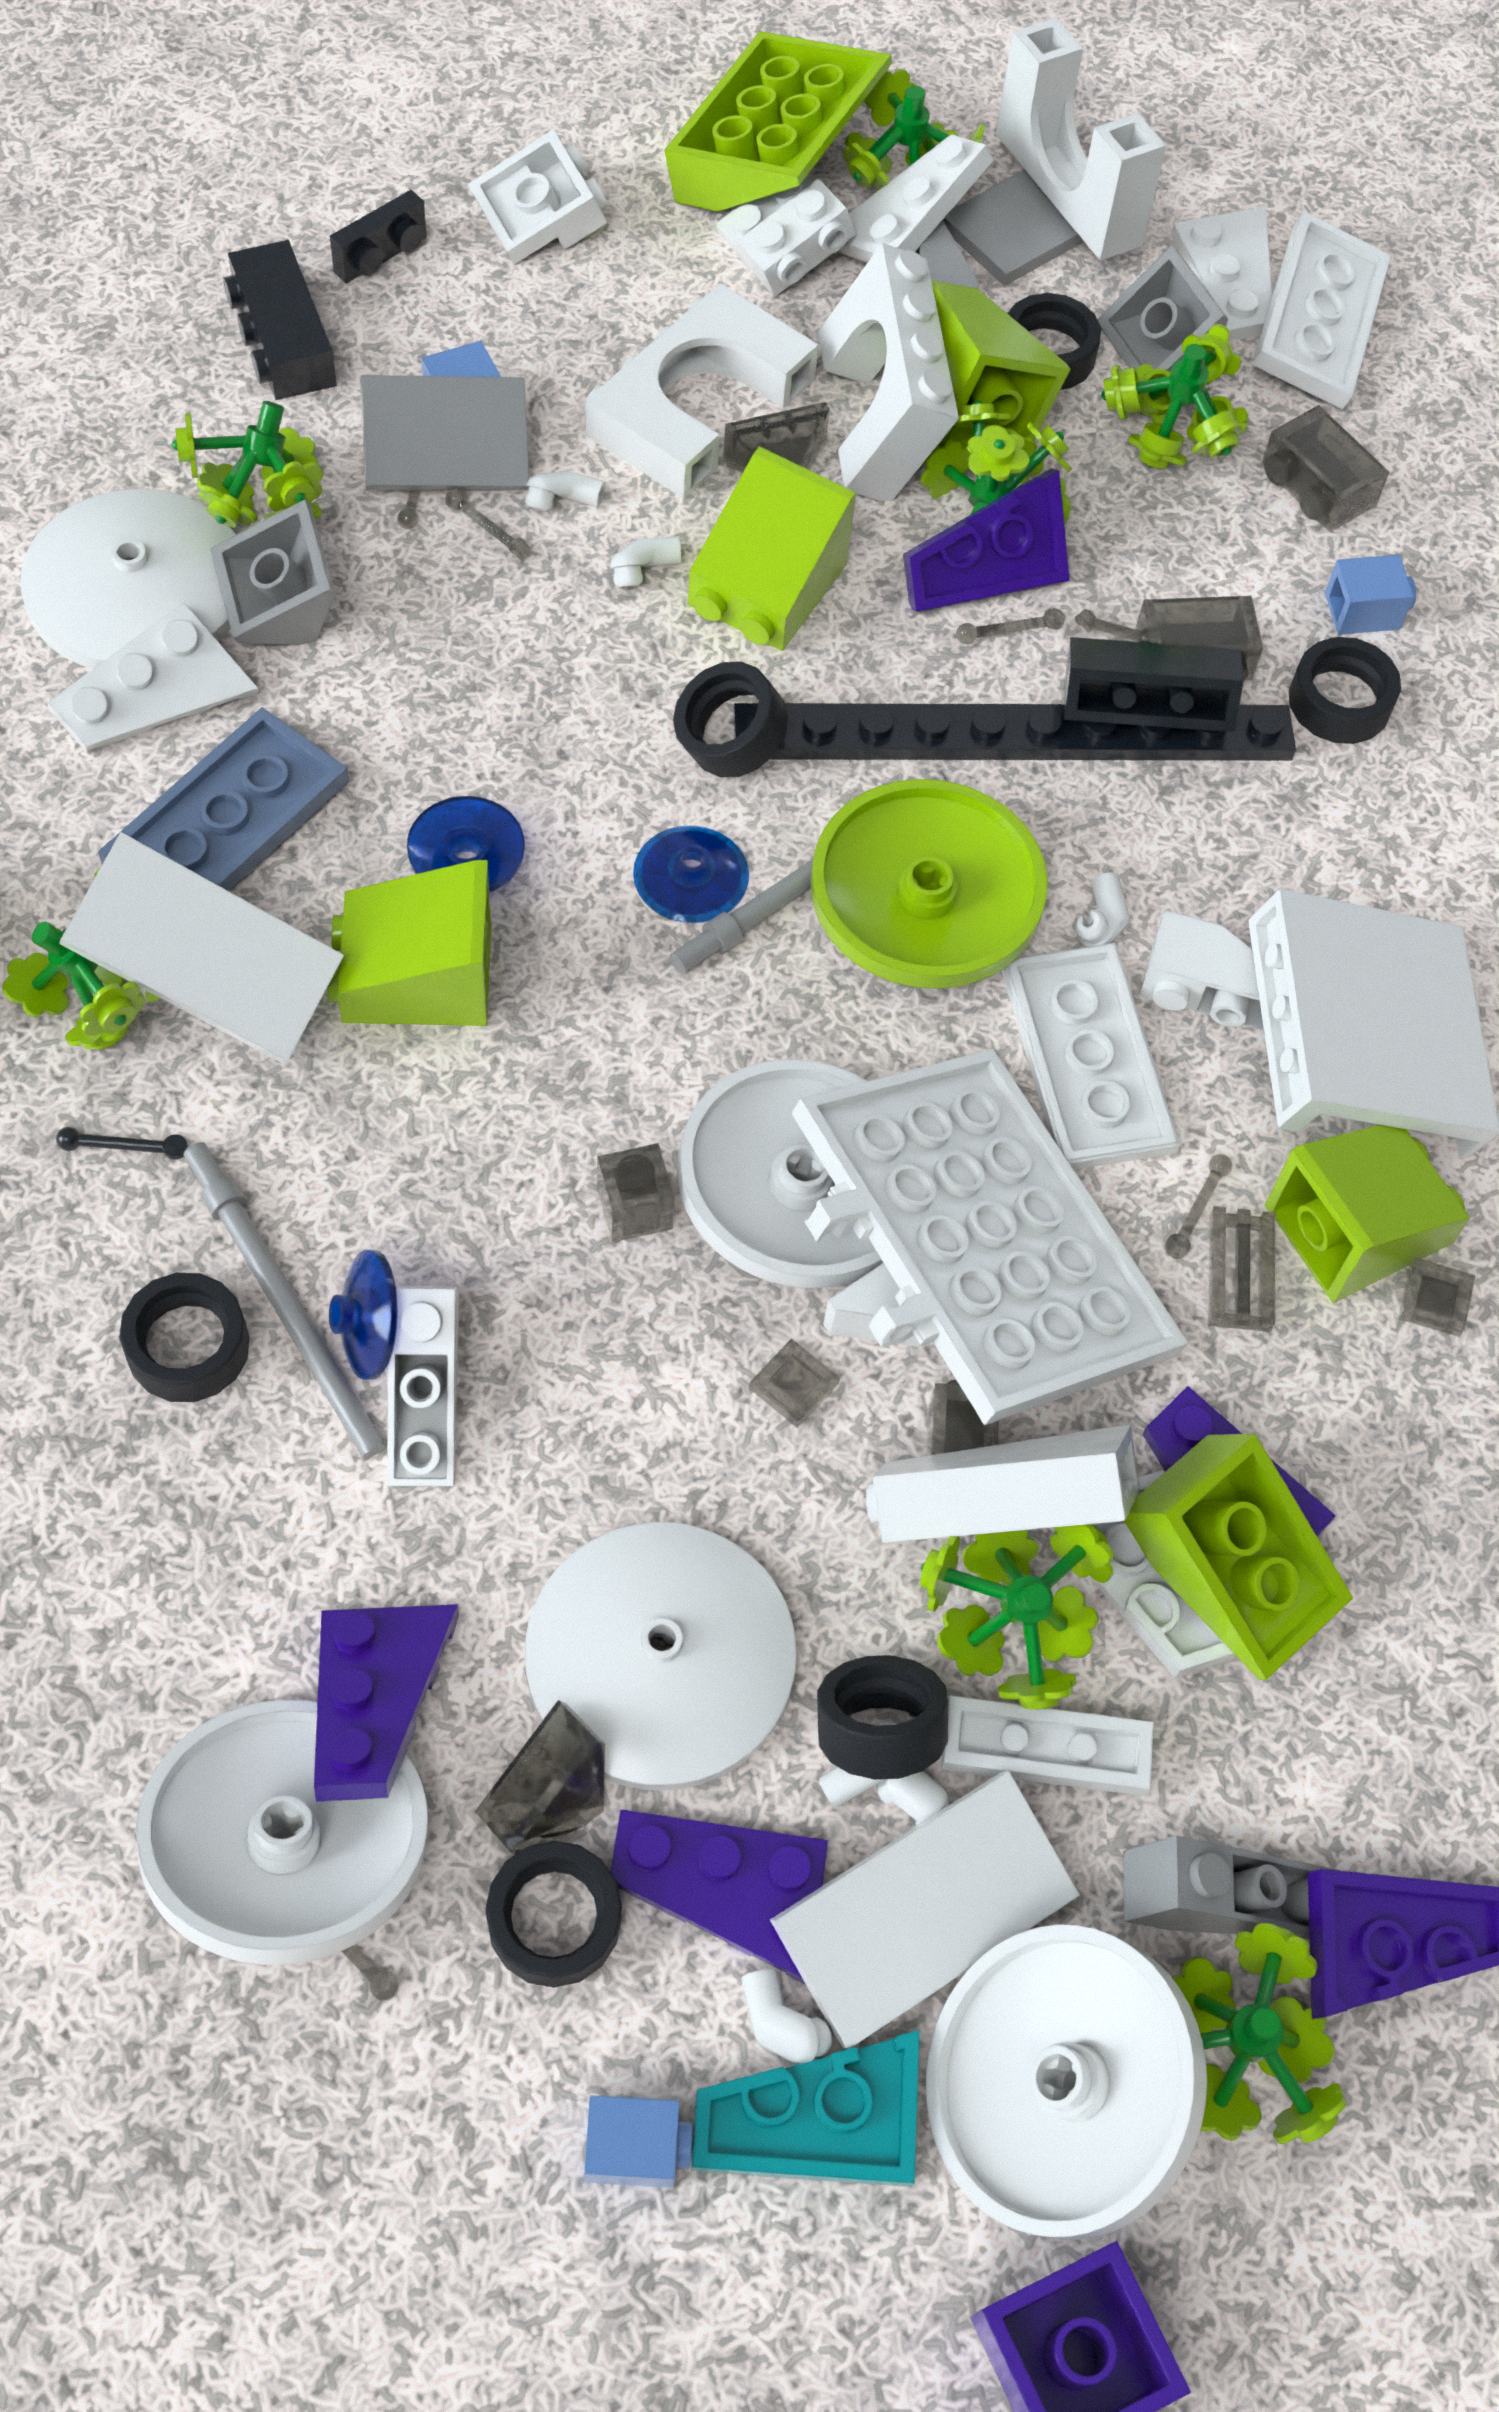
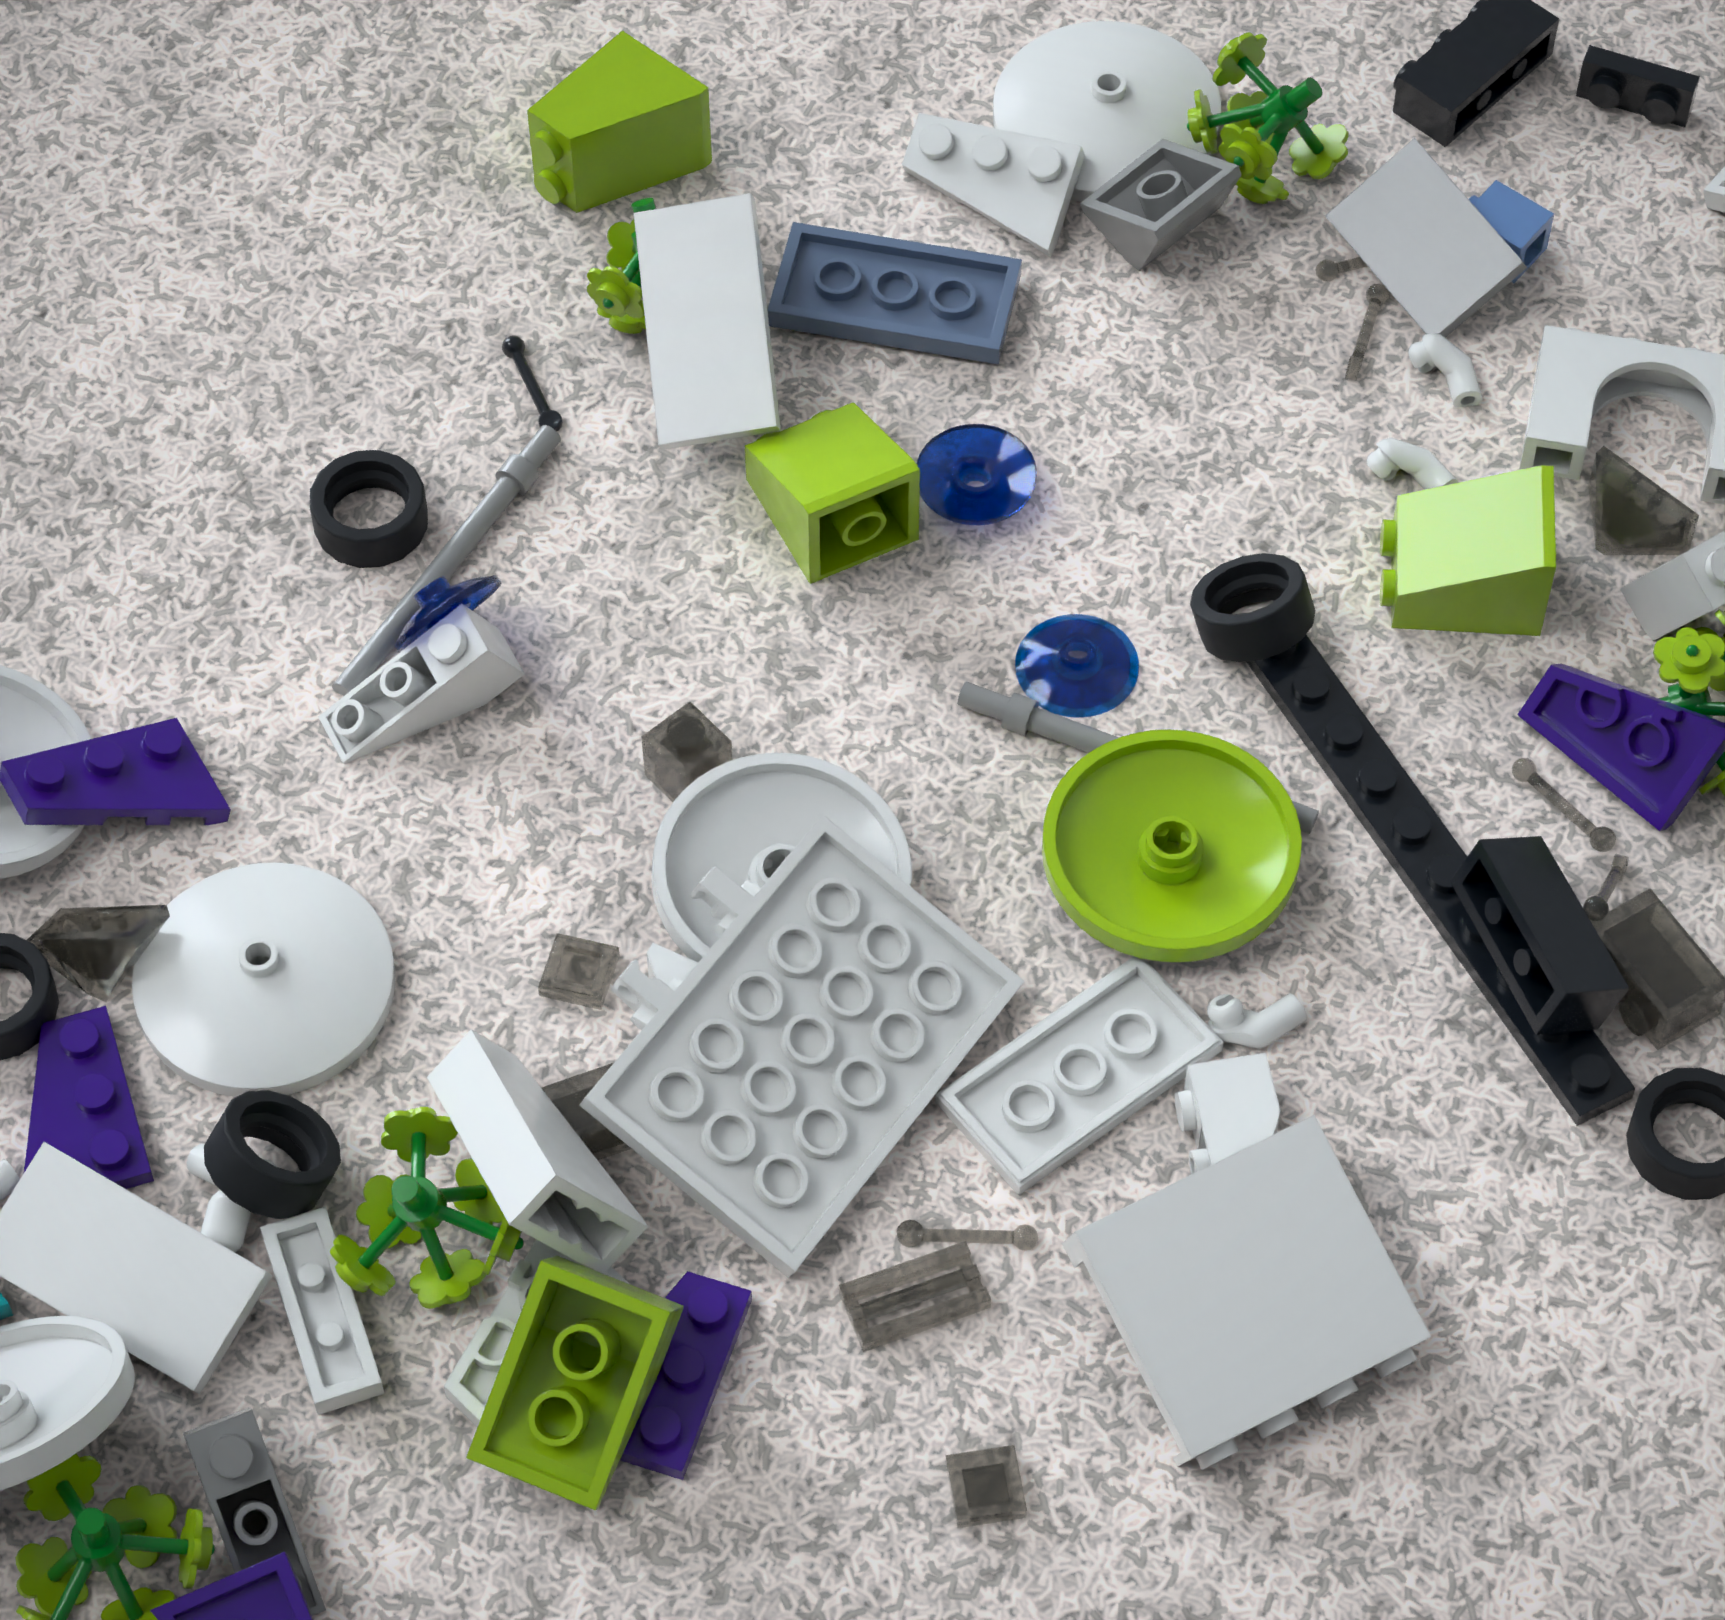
camera: 70 degrees right, 5 degrees down
lime slope [1265,1125,1470,1303] -> none

